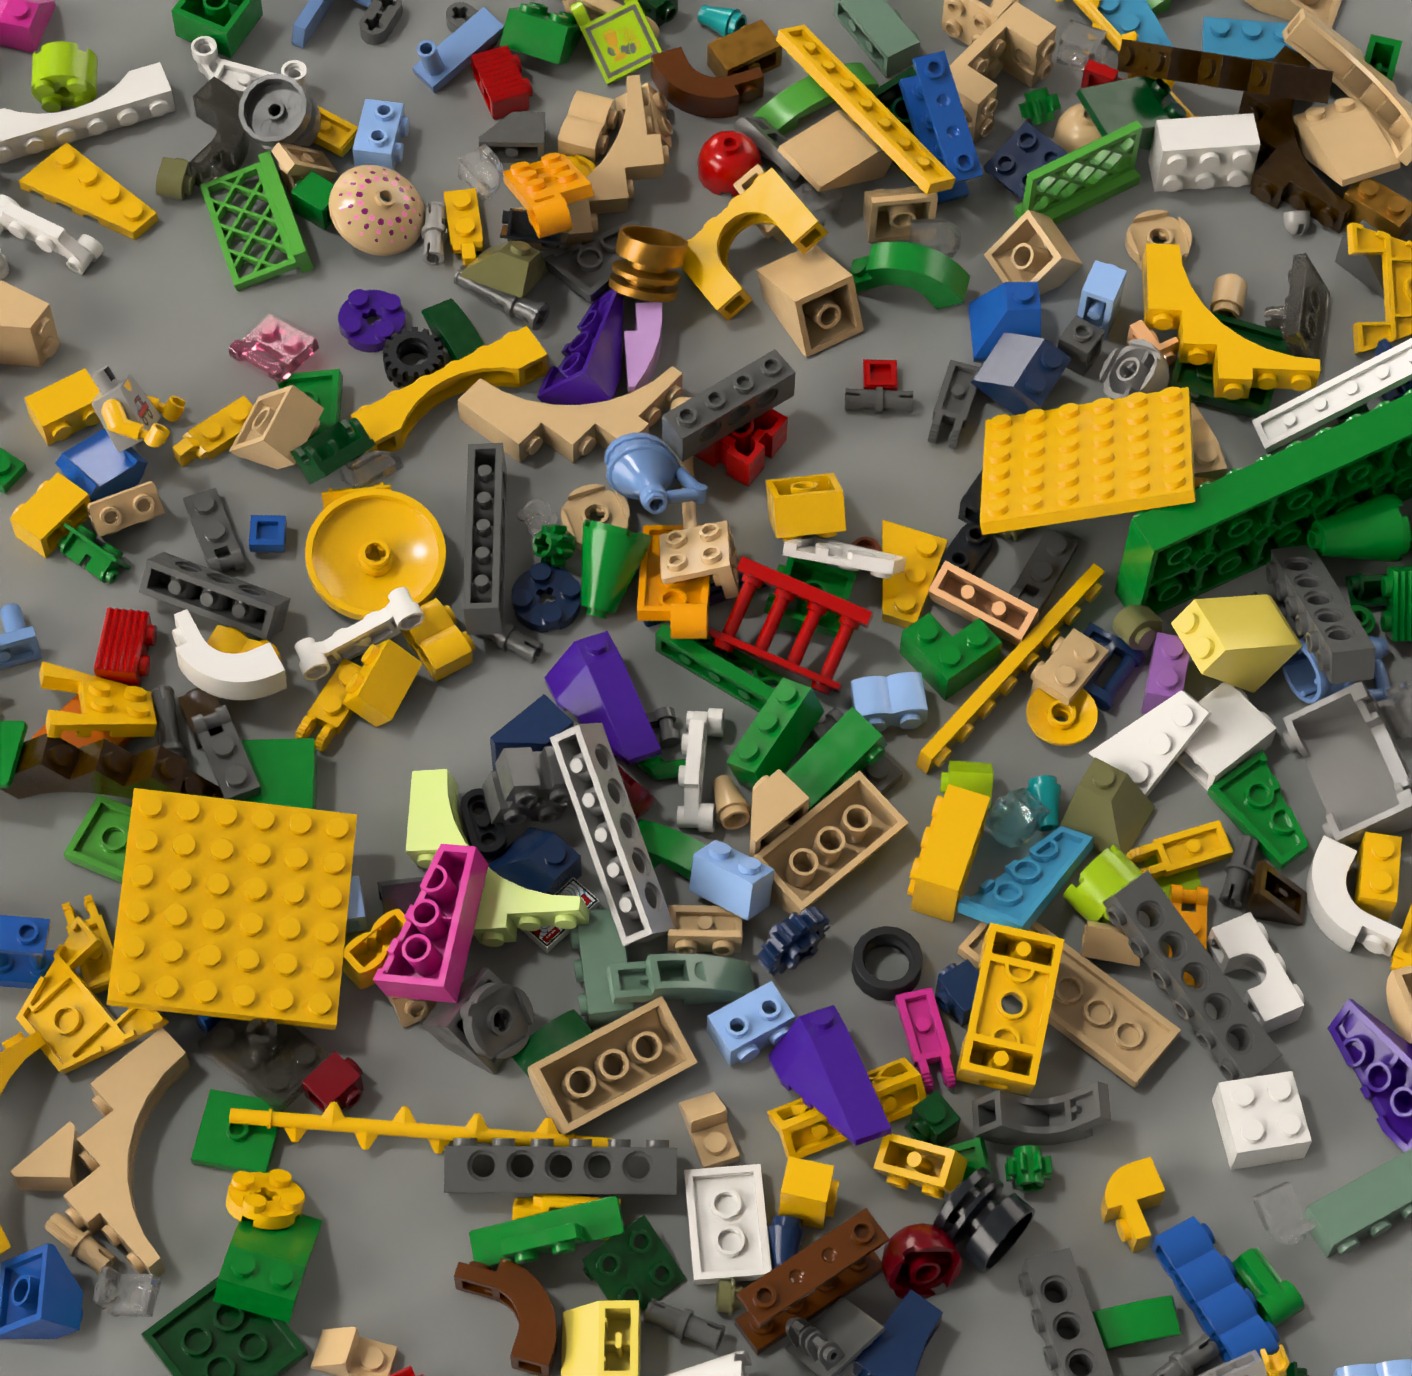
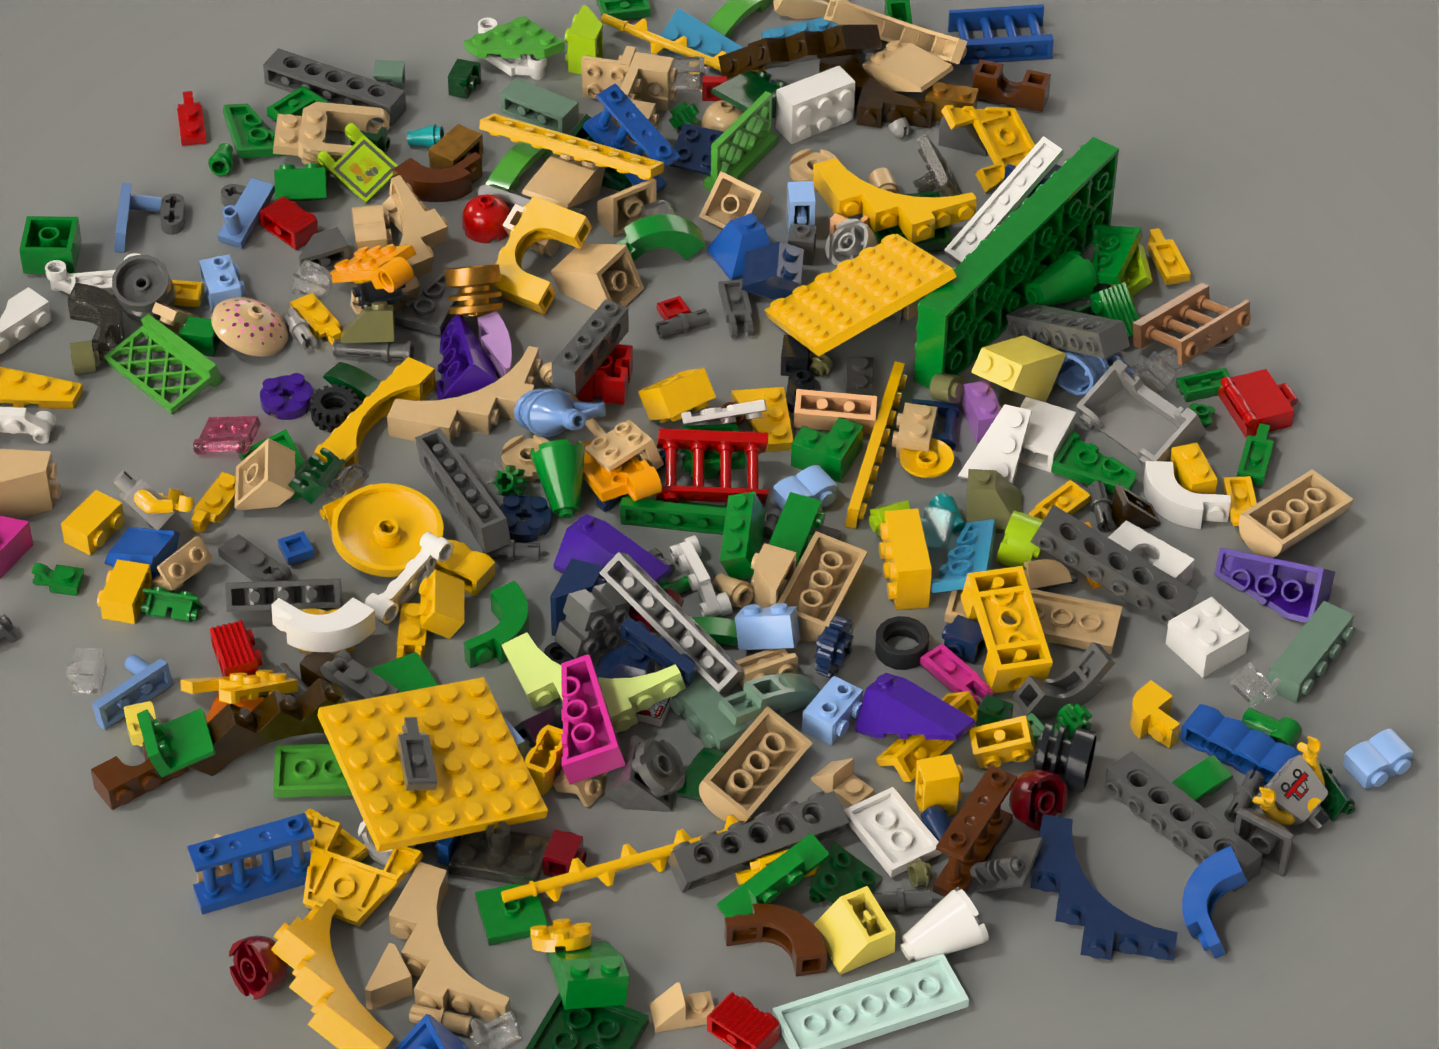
camera: 25 degrees left, 15 degrees down
none -> dark grey hinge [397,717,437,791]
none -> green arch [464,580,529,668]
none -> dark blue plate [621,617,697,686]

